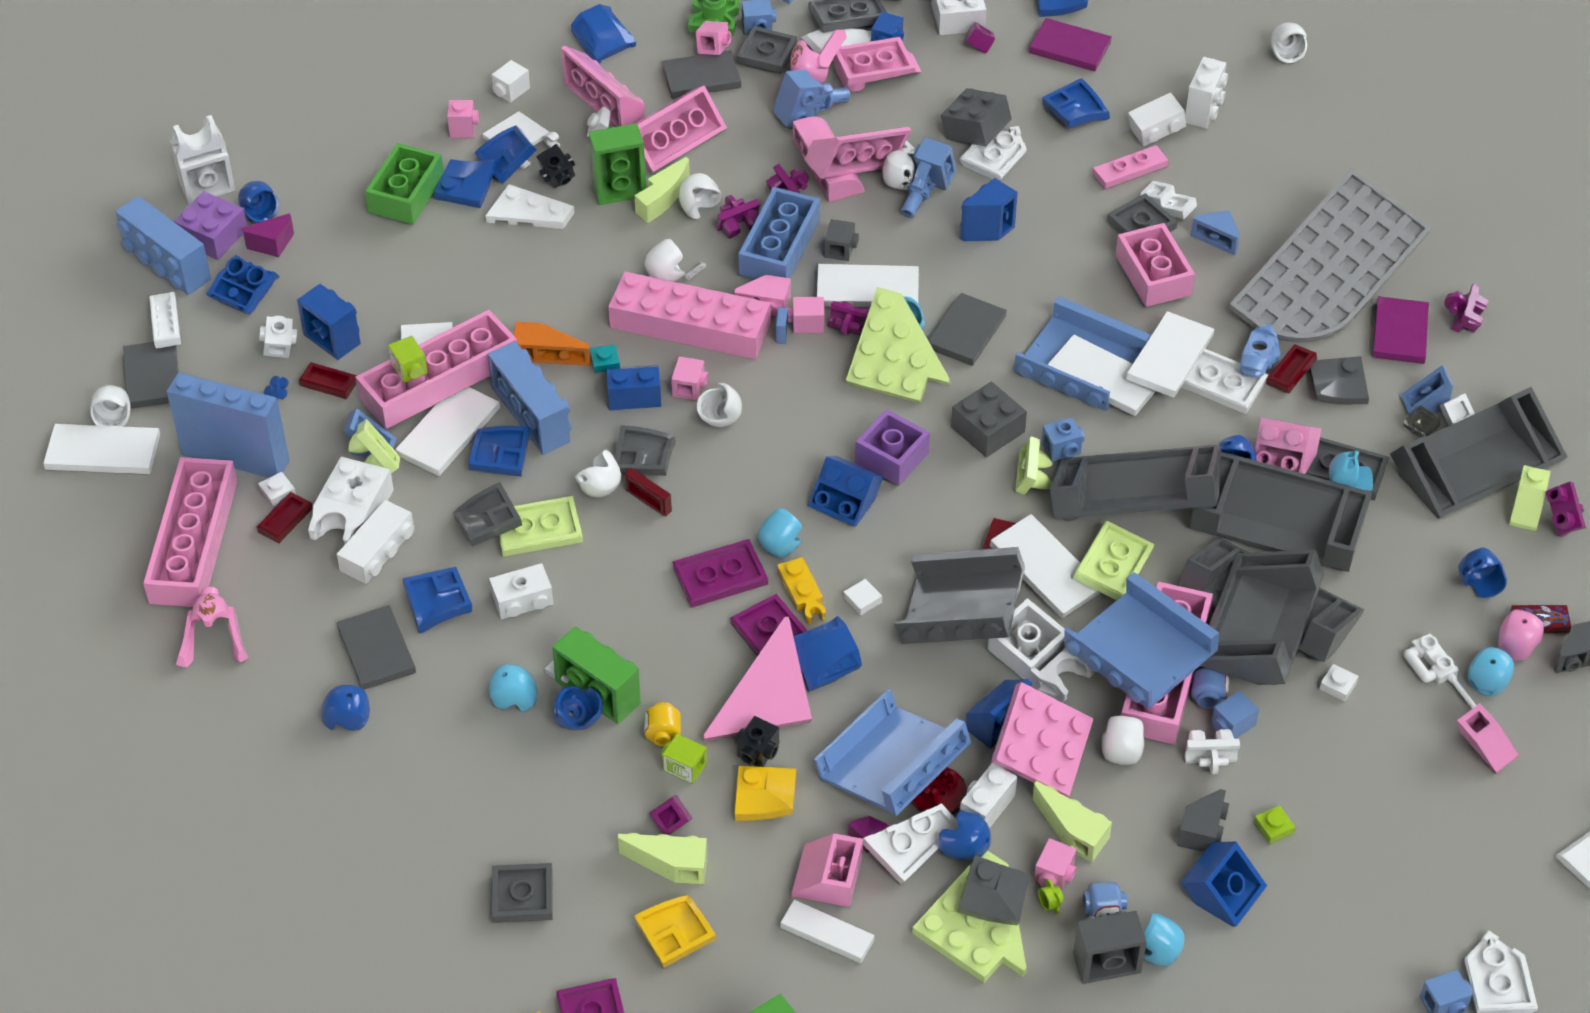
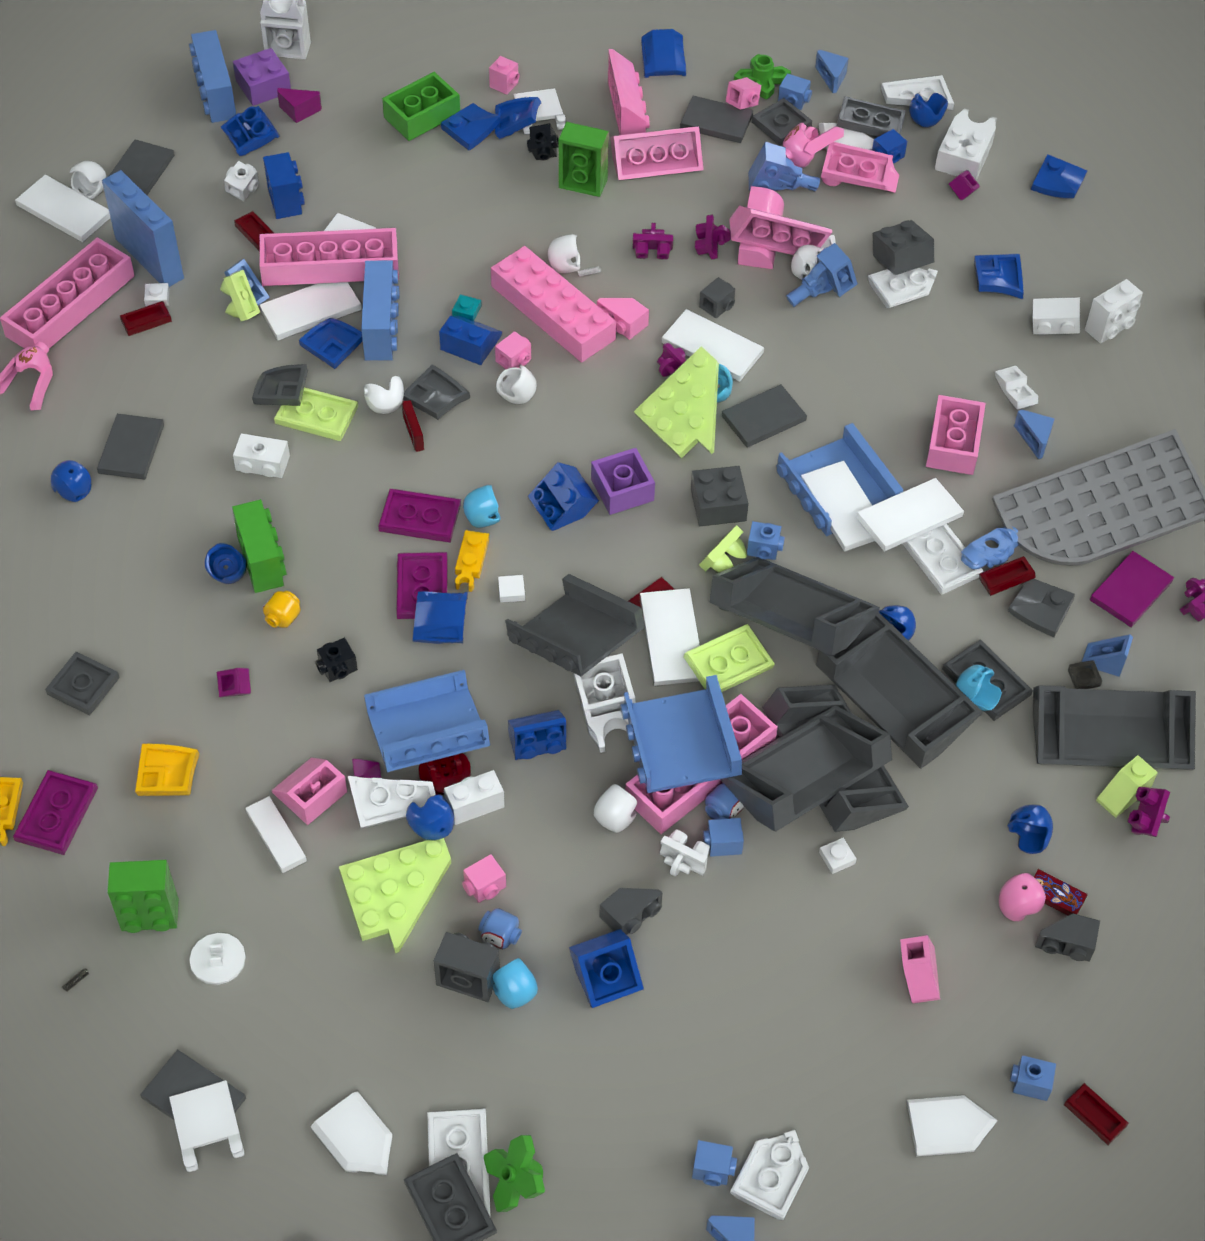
camera: 30 degrees right, 5 degrees up
white plate [149,292,181,349] -> none
blue helmet [238,181,279,223] -> none
blue plant [264,376,289,401] -> none
white brick [308,457,394,544] -> none
white brick [337,500,414,584] -> none
lime brick [388,336,428,383] -> none
blue plate [403,567,472,634] -> none
white wing [485,184,575,229] -> none
medium azure helmet [489,664,538,712] -> none
white brick [492,60,530,103] -> none
orange slope [513,321,591,366] -> none
white plate [587,107,611,137] -> none
yellowish green slope [618,833,707,884] -> none
yellowish green slope [634,157,690,224] -> none
lime brick [661,734,708,784] -> none
white helmet [679,173,721,219] -> none
bright pink tile [703,616,812,741] -> none
yellow plate [735,766,796,821] -> none
medium blue brick [739,187,820,279] -> none
medium blue tile [776,307,788,344] -> none
bright pink brick [788,297,824,333] -> none
dark grey plate [957,855,1031,925] -> none
blue slope [960,178,1018,241] -> none
bright pink plate [991,682,1093,797] -> none
magenta tile [1029,18,1112,71] -> none
yellowish green slope [1032,781,1112,863] -> none
lime plate [1038,879,1064,914] -> none
bright pink plate [1093,145,1169,189] -> none
dark grey plate [1107,193,1178,234] -> none
lime plate [1254,805,1296,845] -> none
bright pink slope [1255,417,1322,474] -> none
white piece [1403,634,1477,709] -> none
white plate [1439,393,1475,426] -> none
medium azure helmet [1468,647,1514,696] -> none

